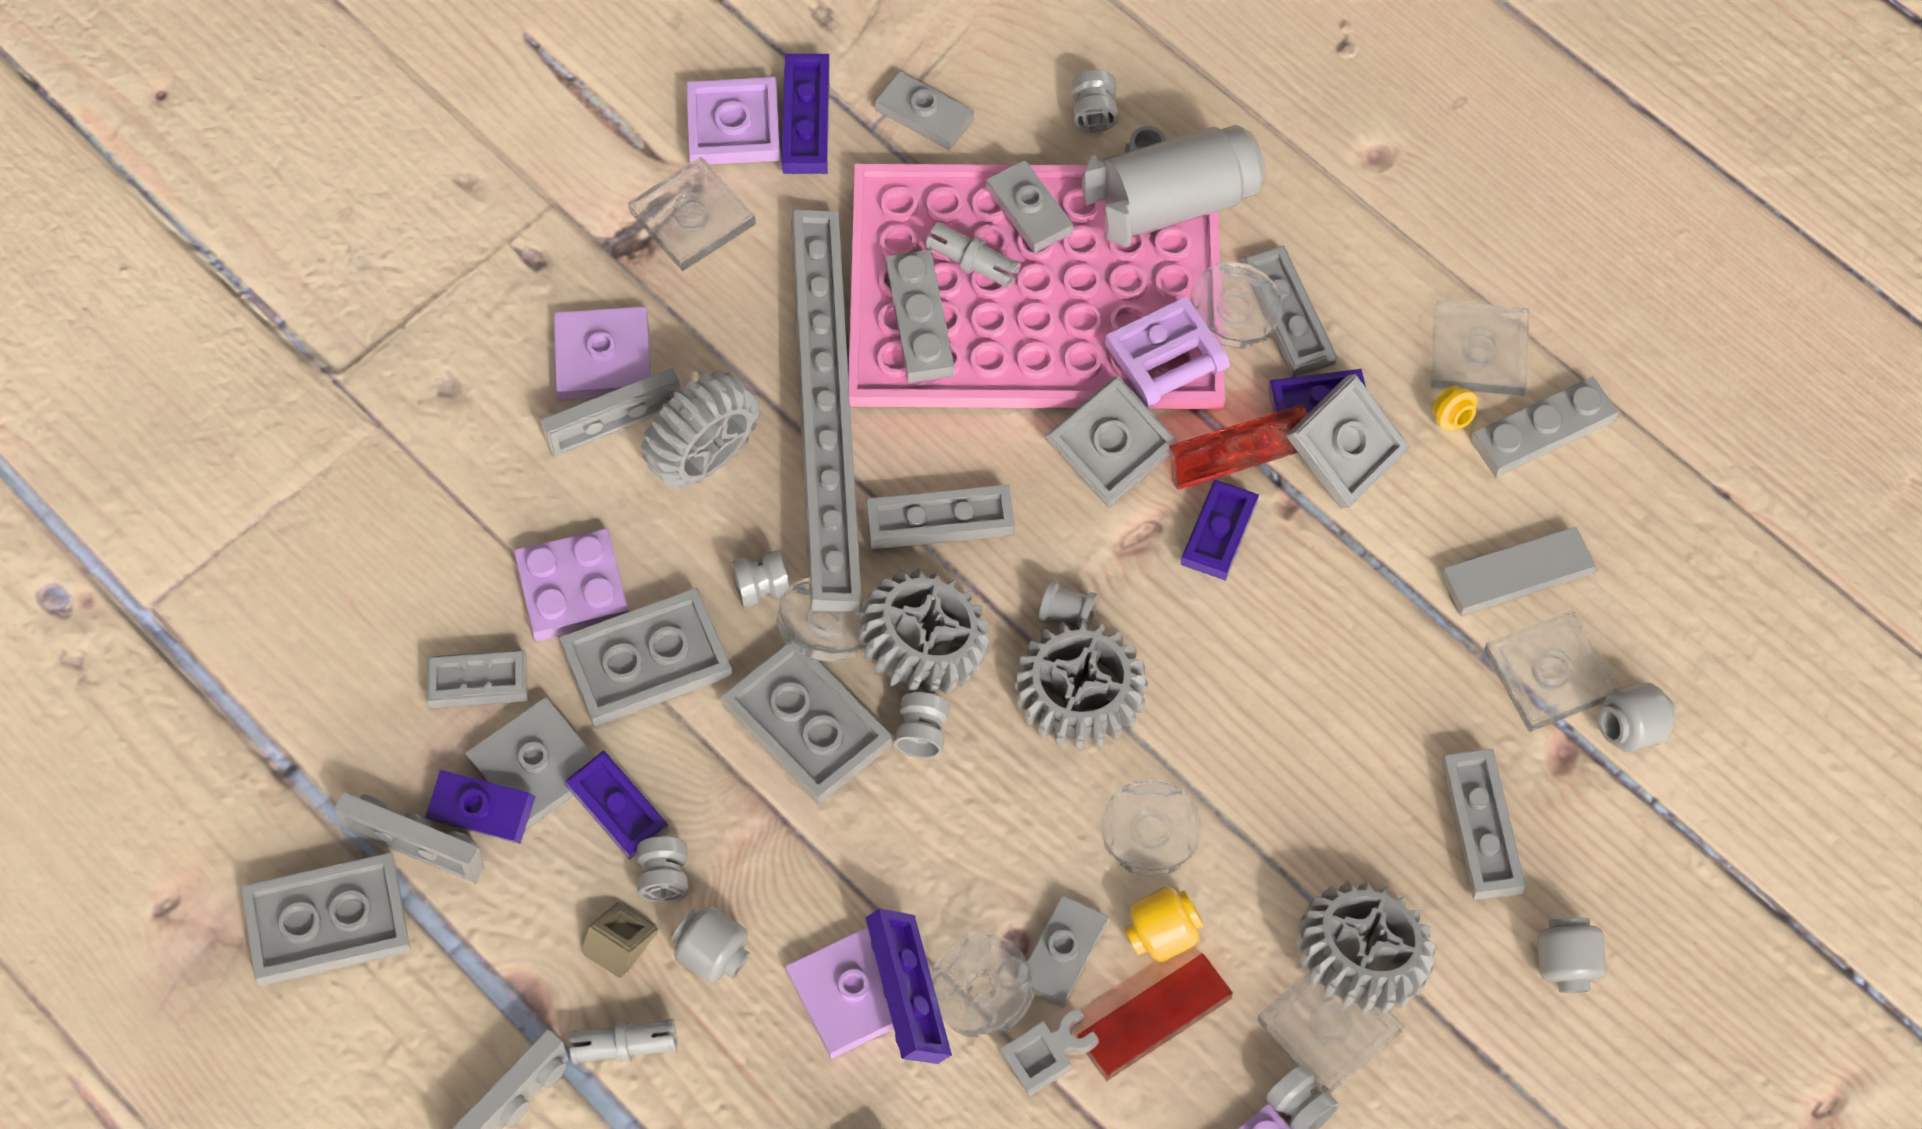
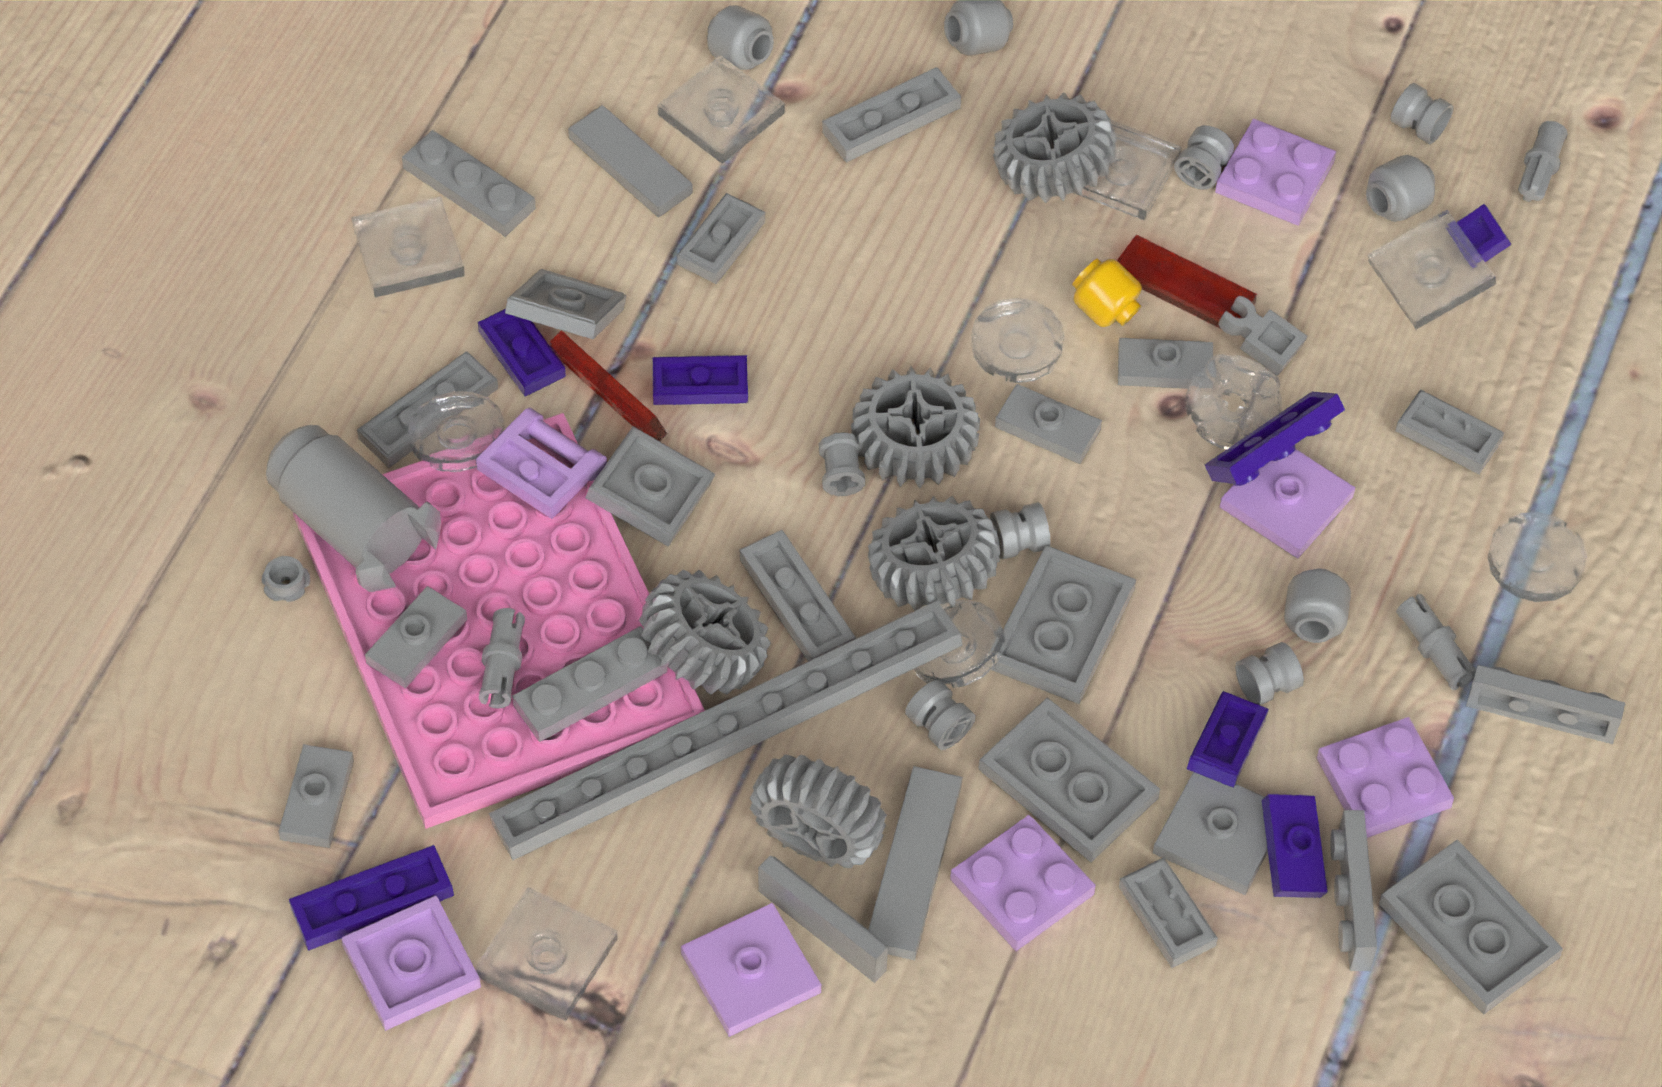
camera: 115 degrees left, 5 degrees down
dark tan slope [582,902,658,978] -> none
light grey wheel [1072,69,1118,132] -> none
yellow plate [1432,386,1478,431] -> none
none -> light grey gear [639,570,771,694]
none -> light grey plate [677,193,765,284]
none -> light grey tile [868,766,962,960]
none -> light grey plate [995,384,1102,464]
none -> lavender plate [1317,717,1454,838]

